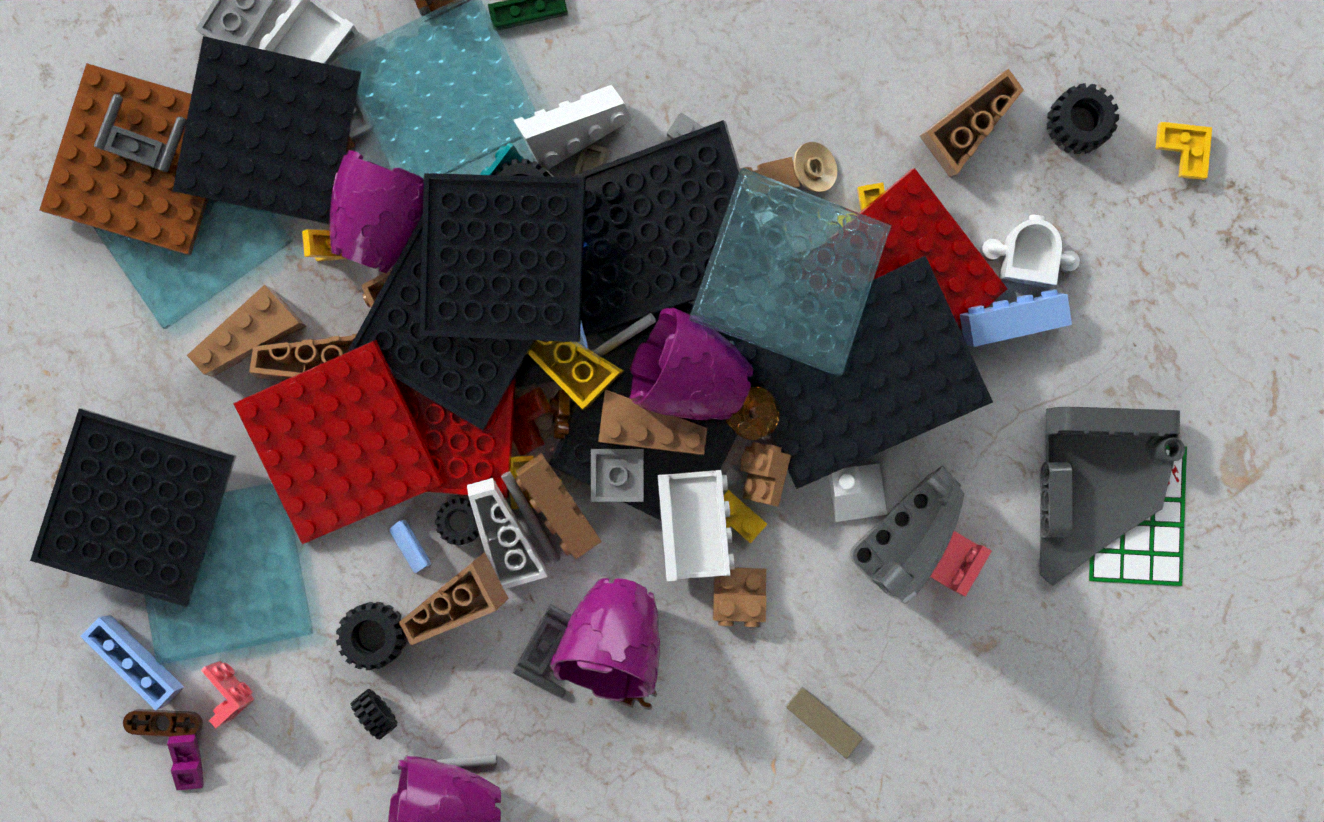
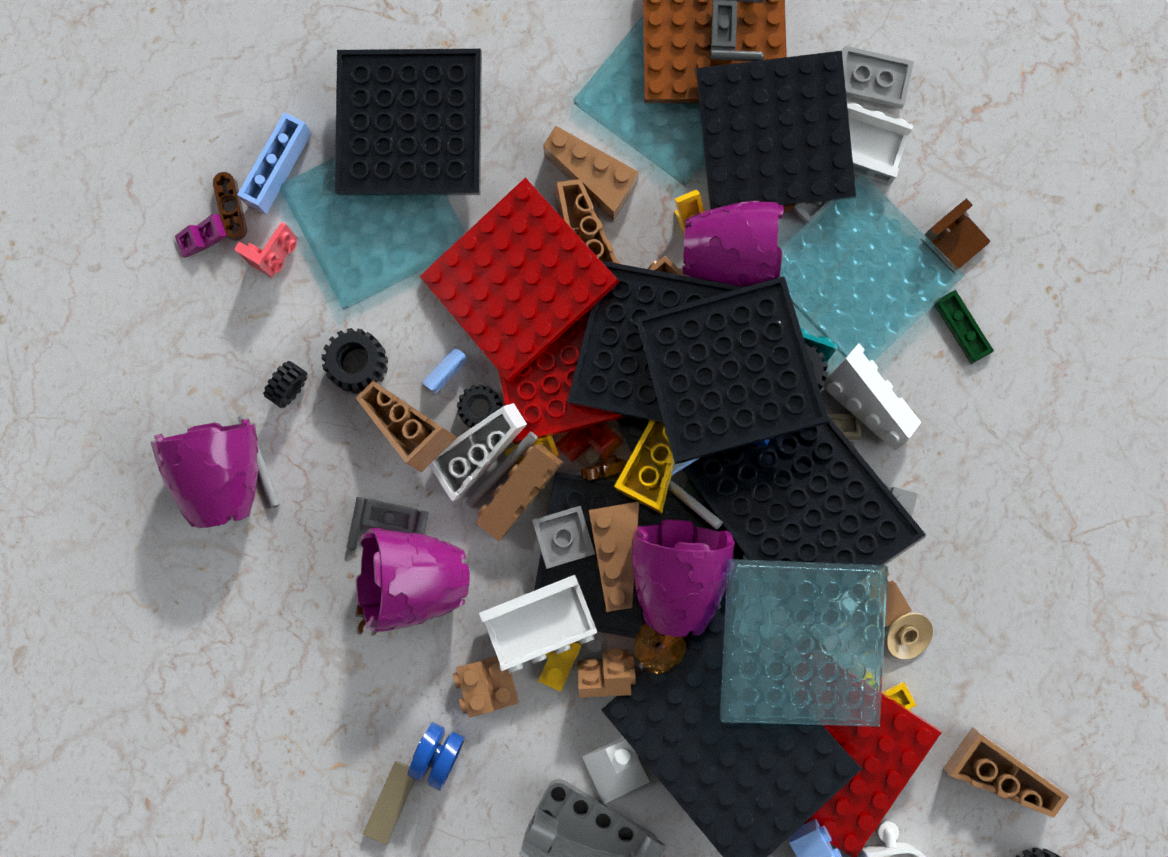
camera: 75 degrees right, 5 degrees down
none -> blue wheel [407,722,465,791]

